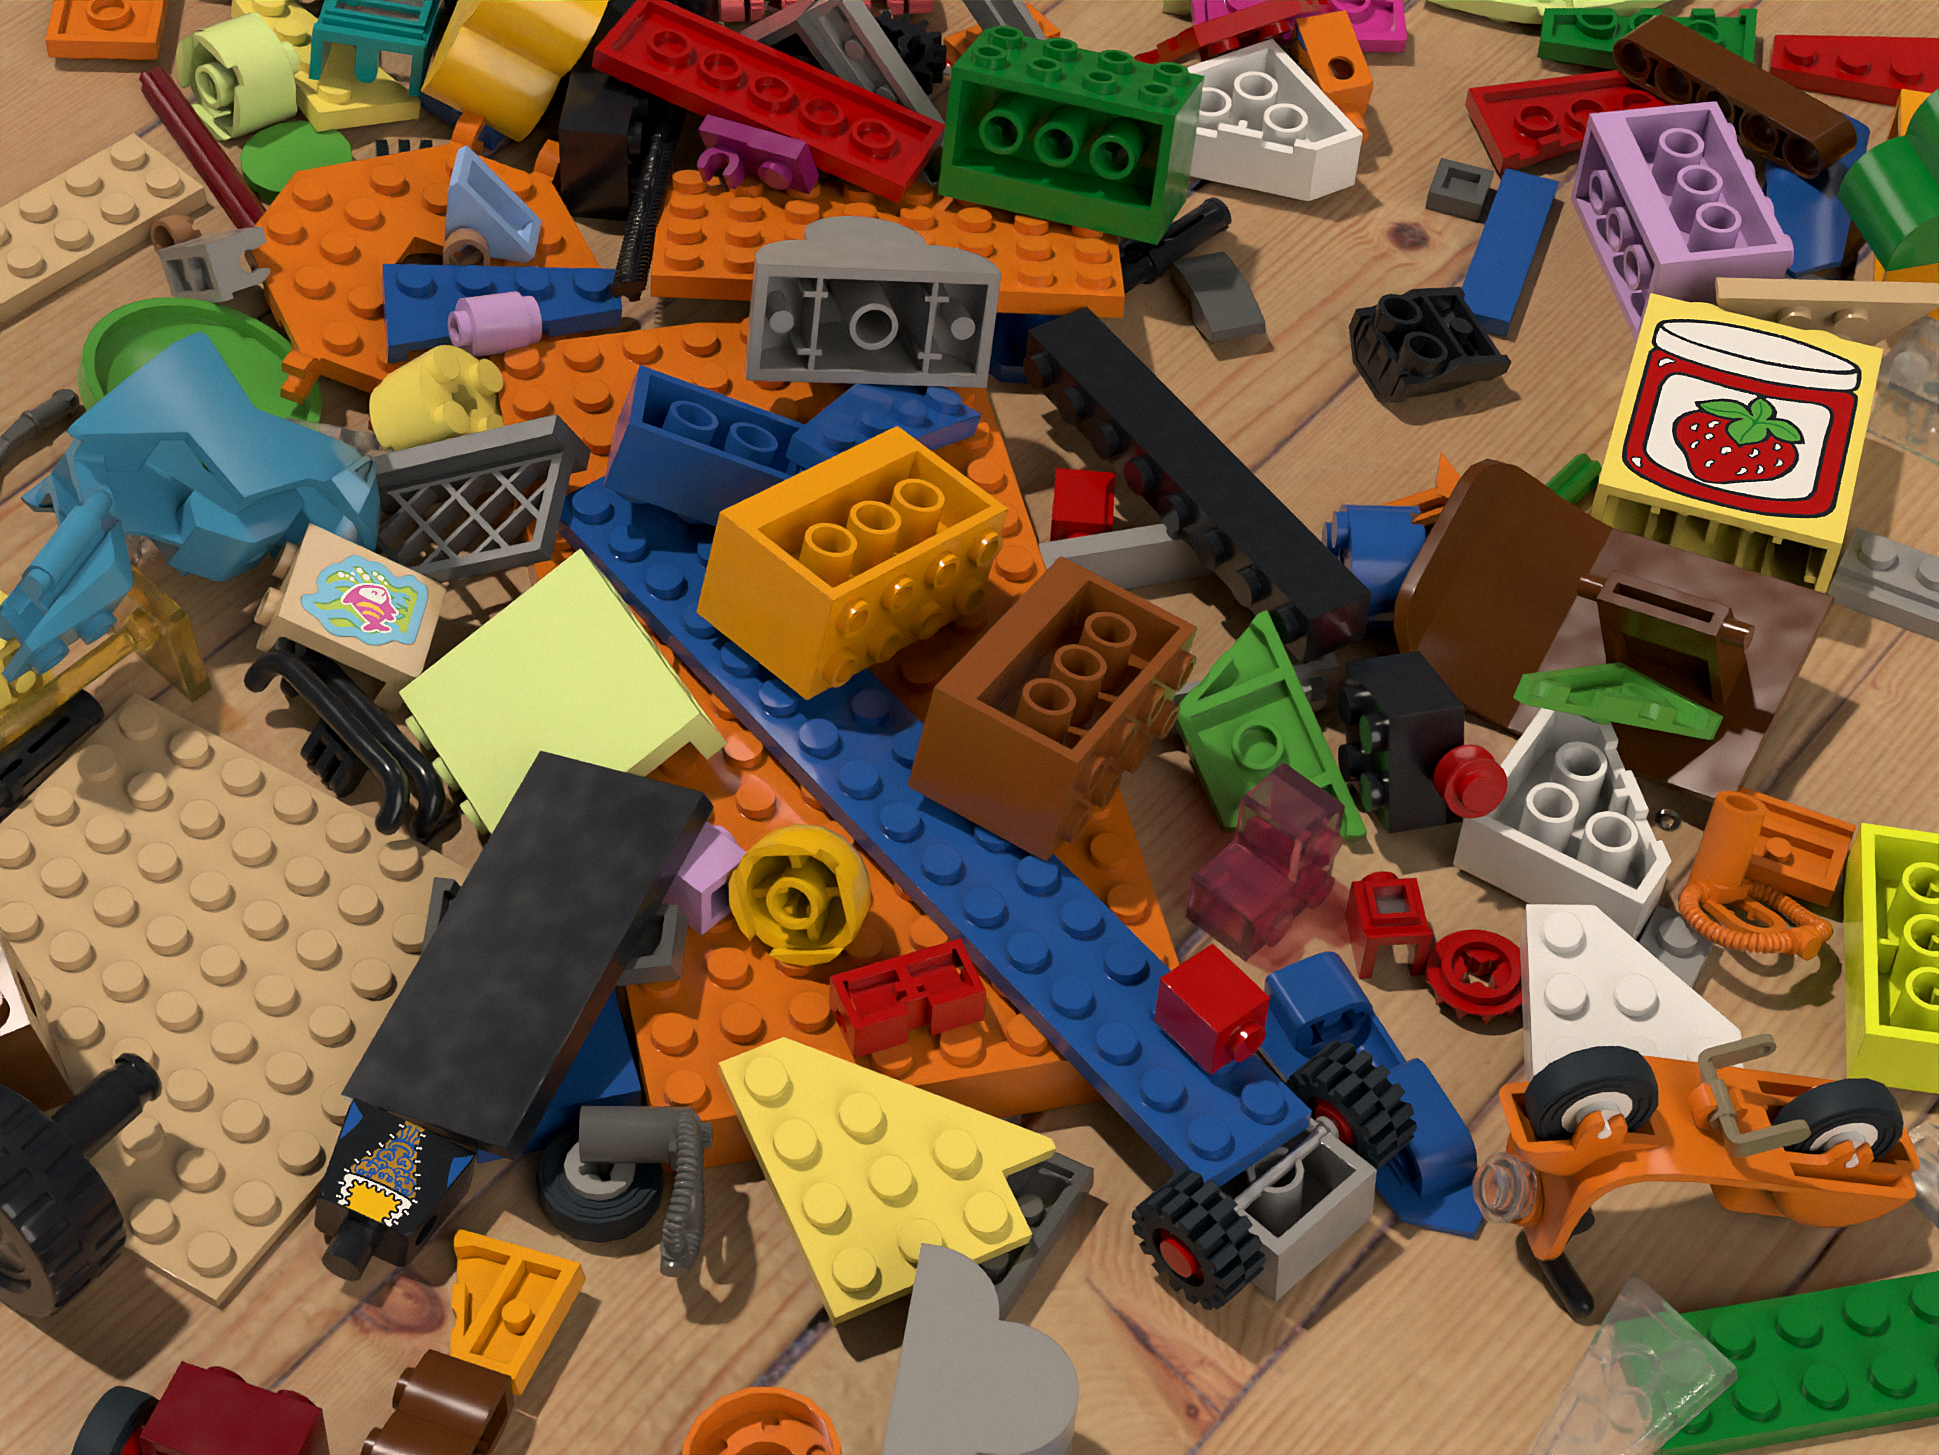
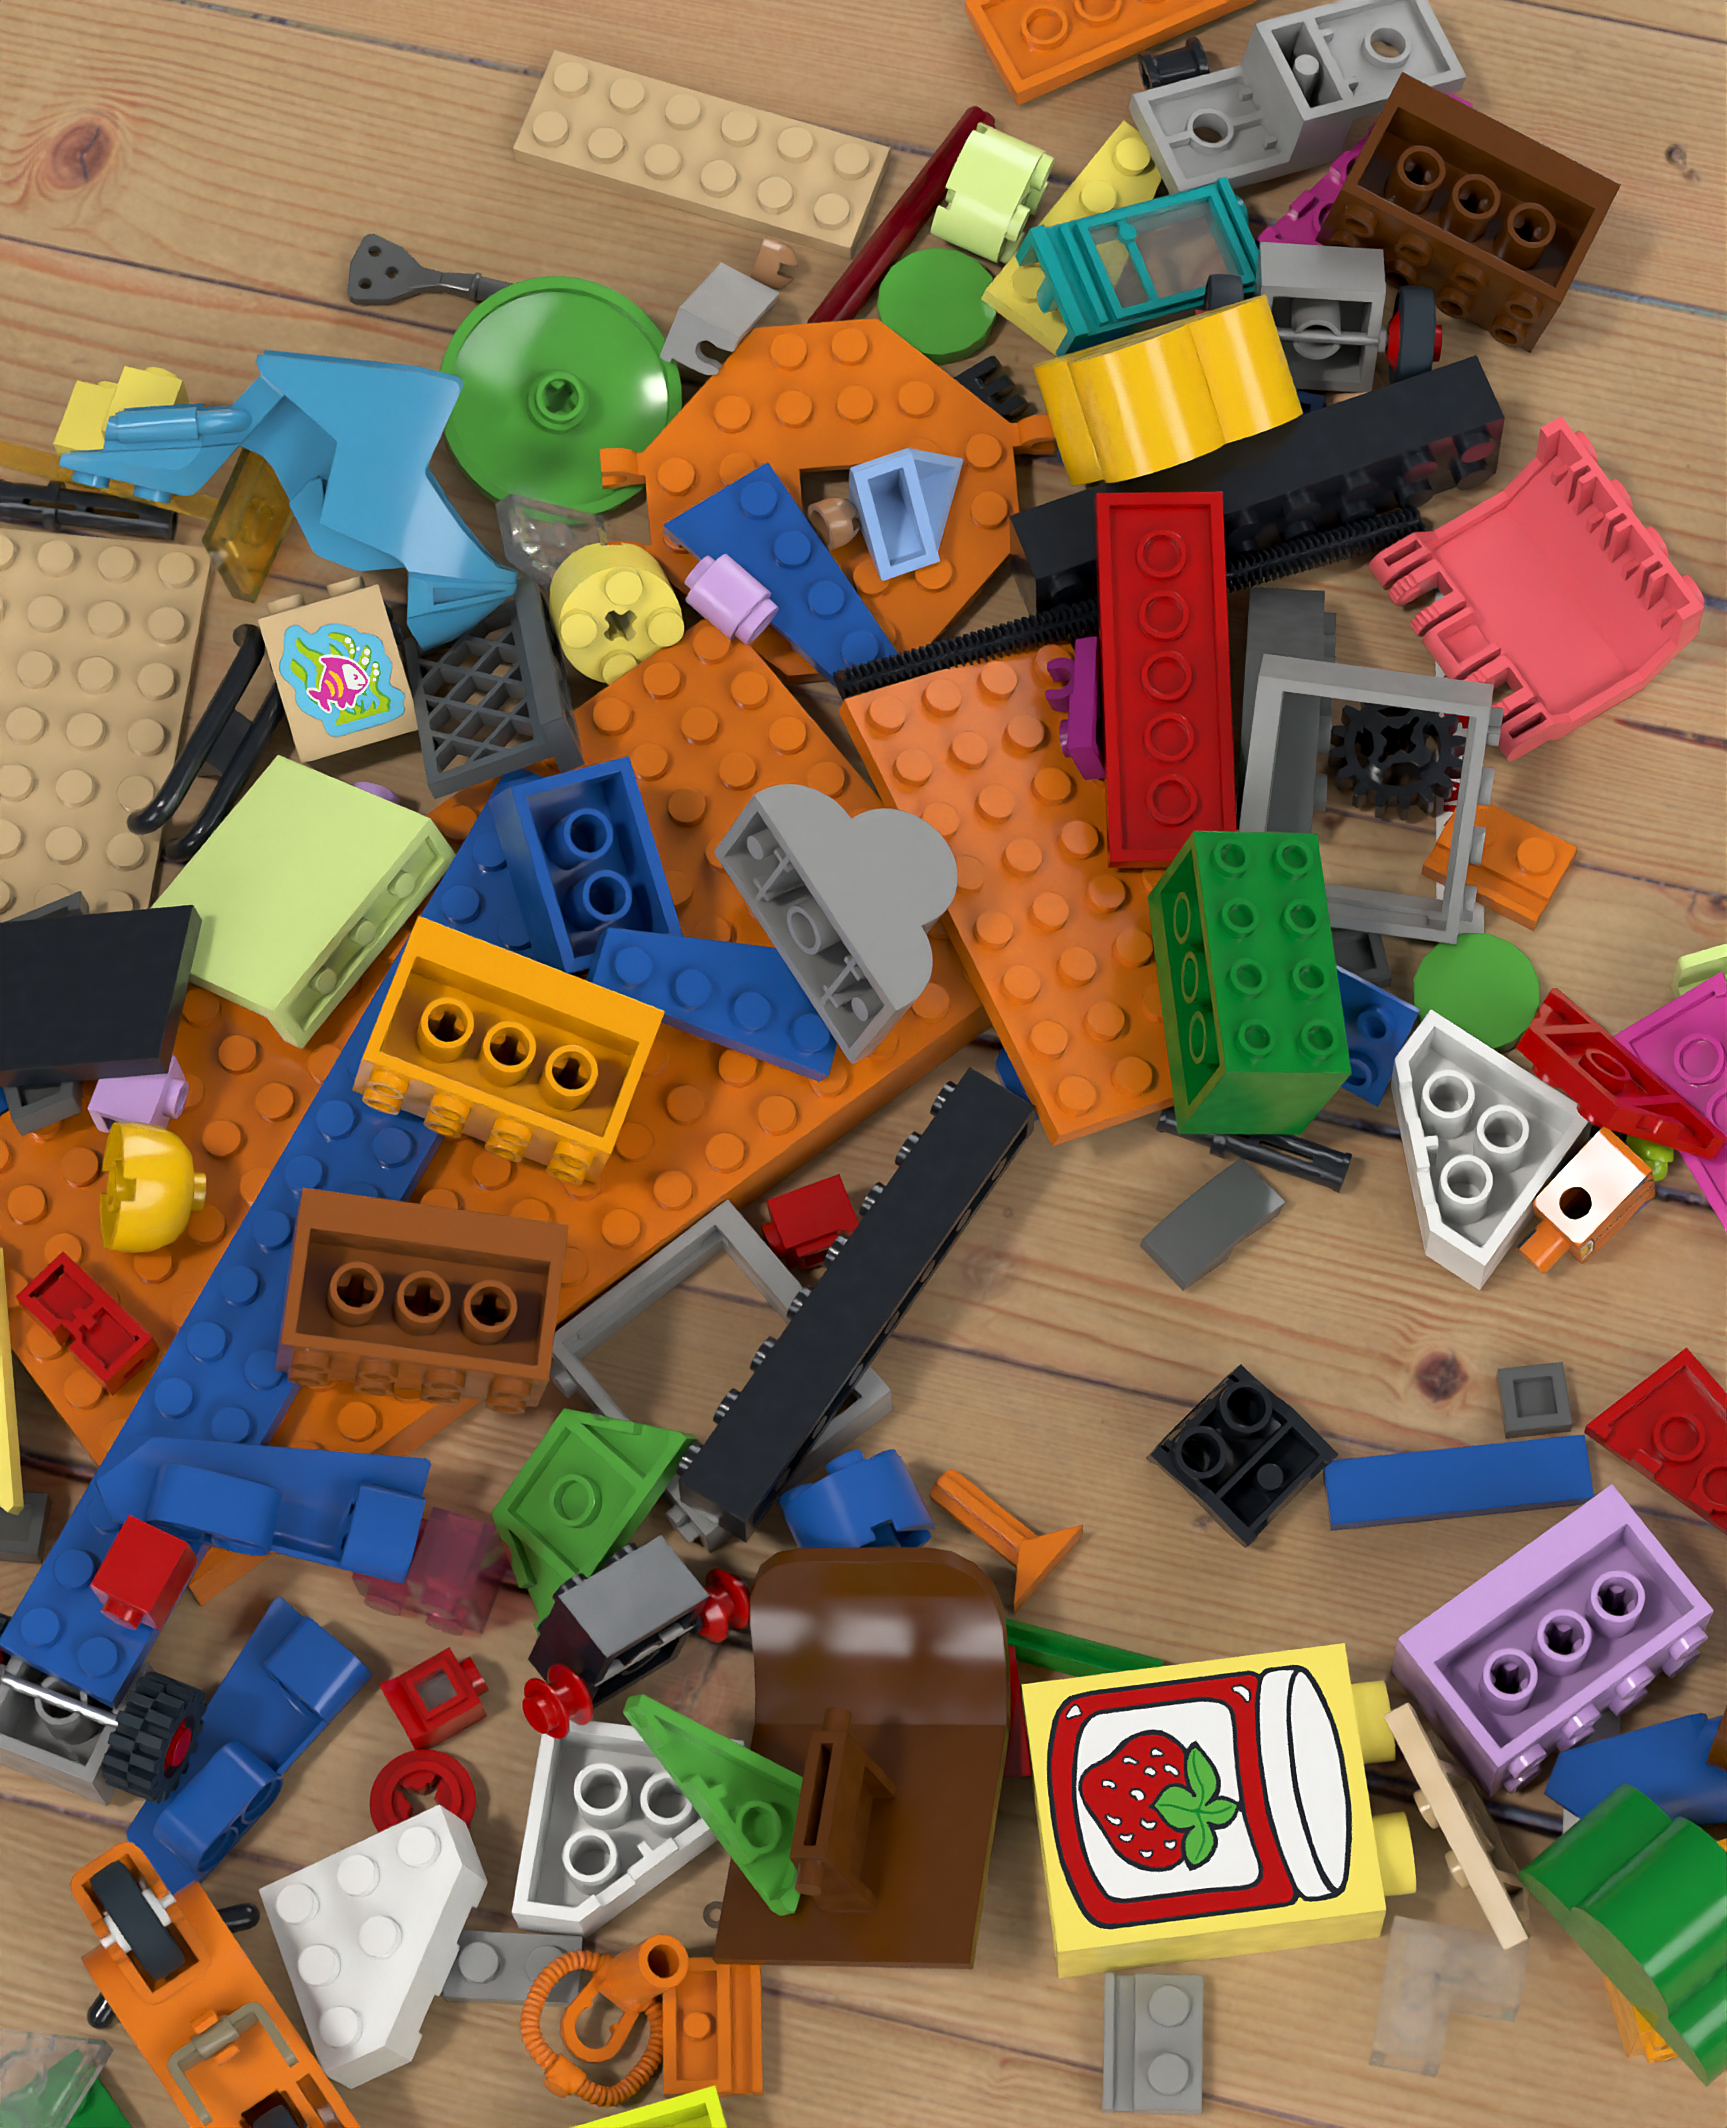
camera: 75 degrees right, 20 degrees up
none -> blue panel [94,1436,431,1584]

